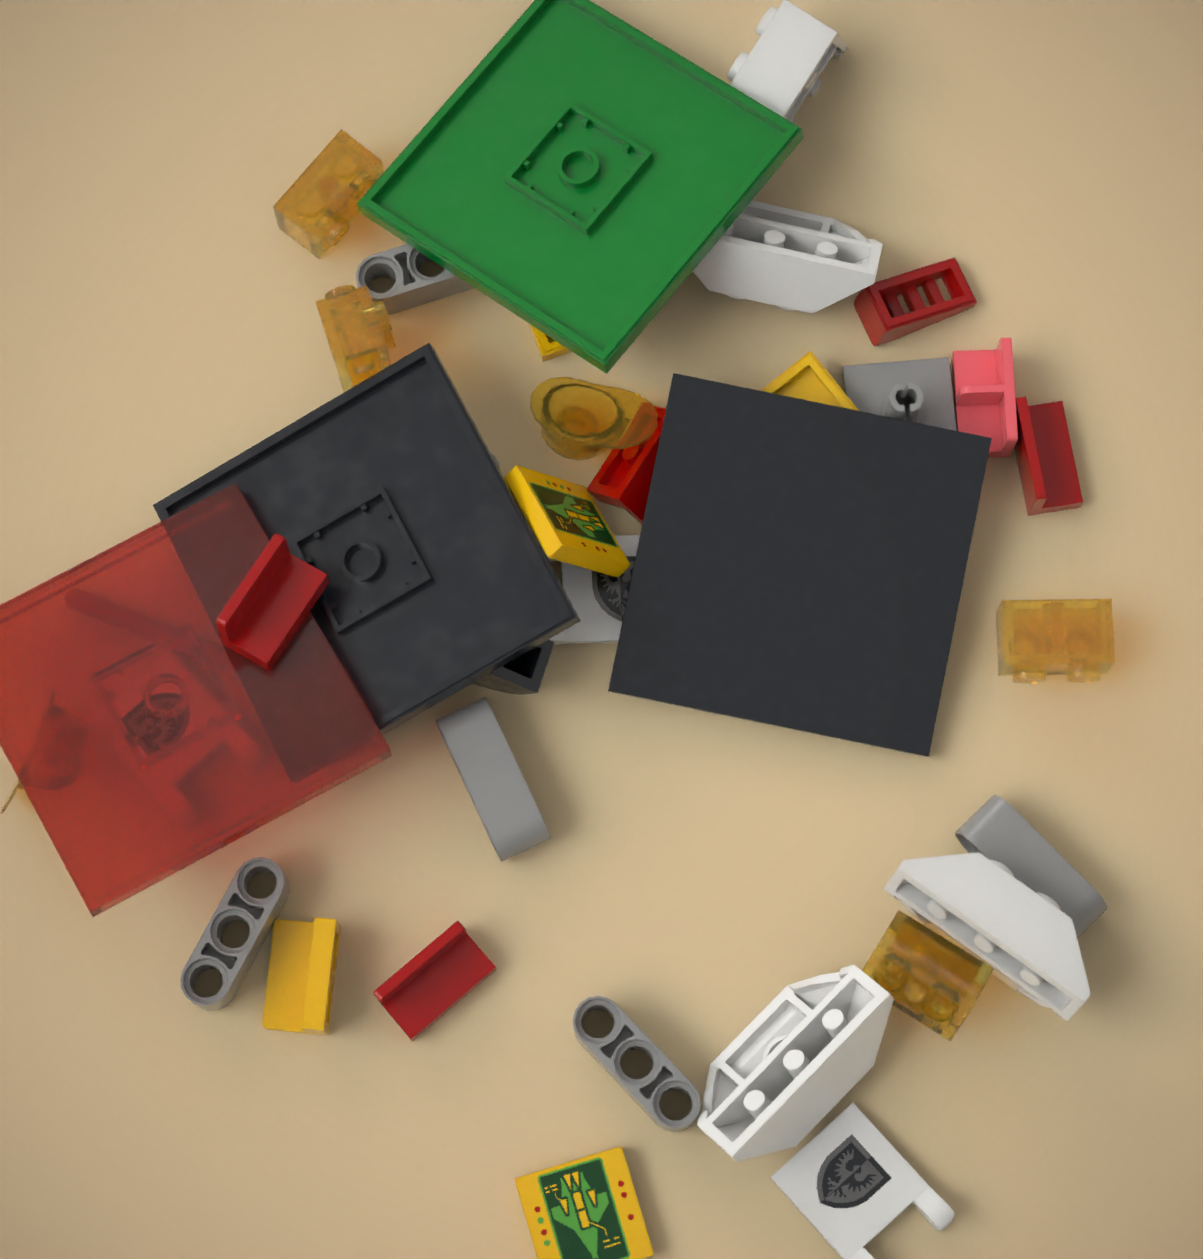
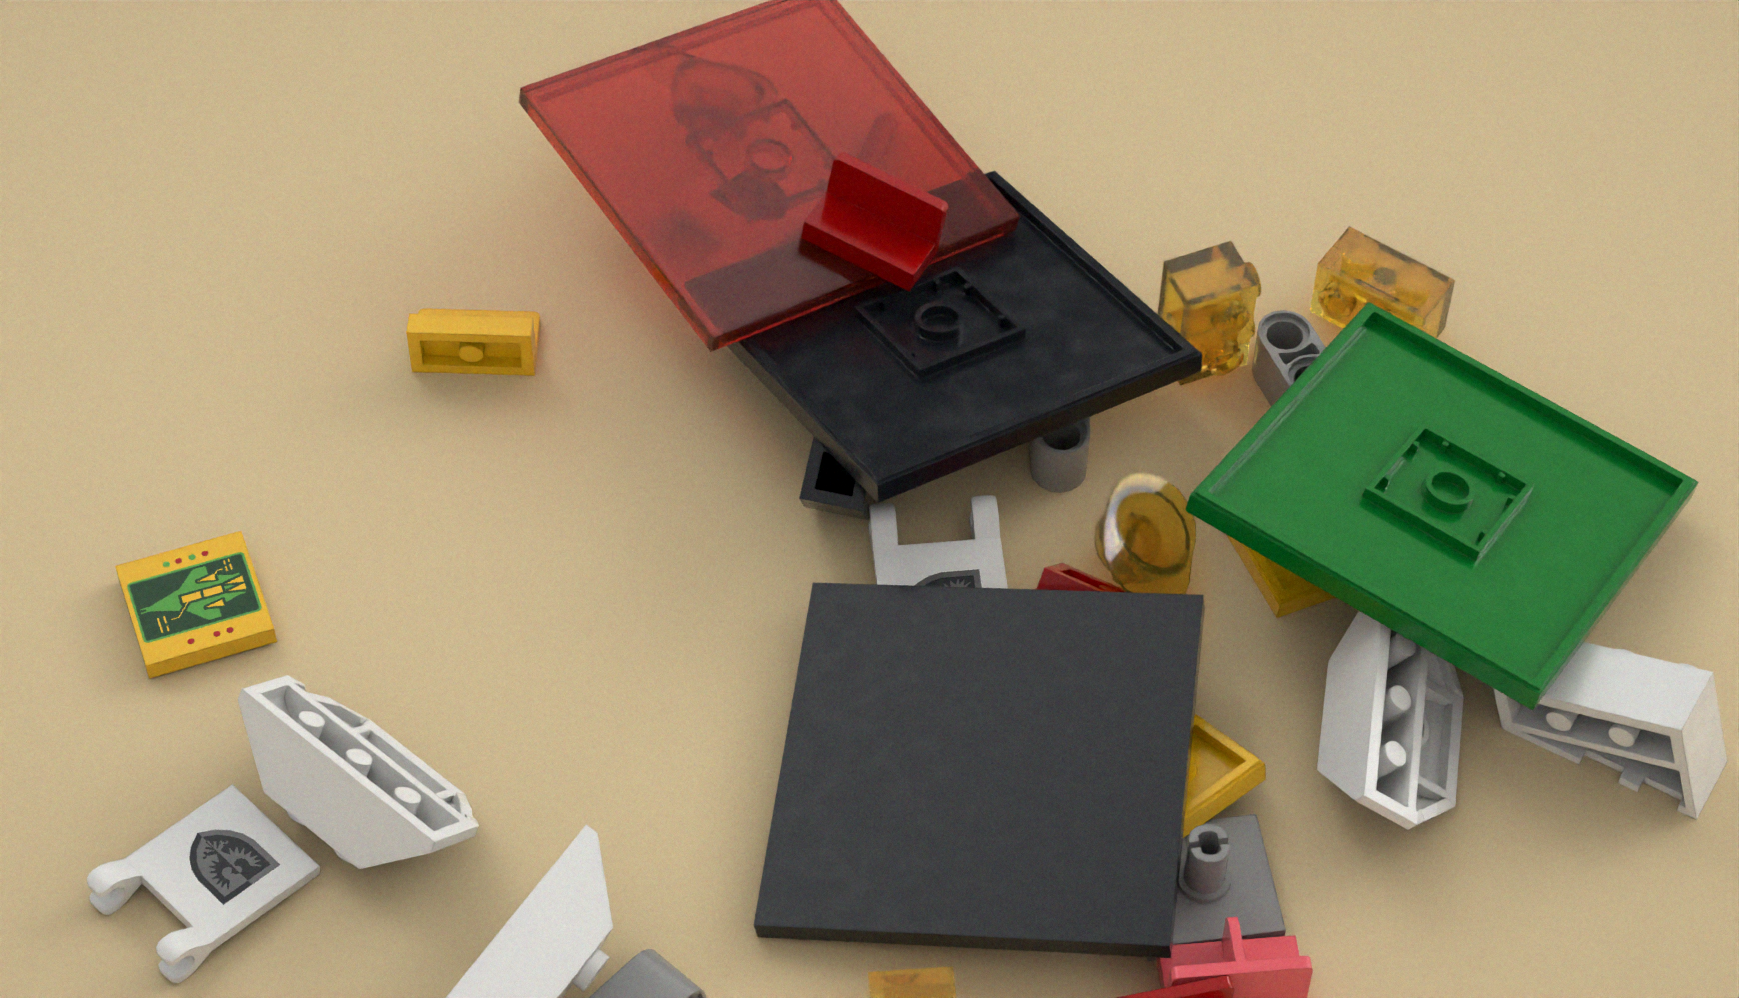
camera: 85 degrees right, 25 degrees down
light grey beam [180,857,290,1011] -> none
red panel [373,920,497,1041] -> none
light grey beam [435,698,551,862] -> none
yellow tile [504,465,631,577] -> none
light grey beam [573,996,701,1132] -> none
red slope [854,257,977,346] -> none
clear yellow brick [862,910,994,1041] -> none

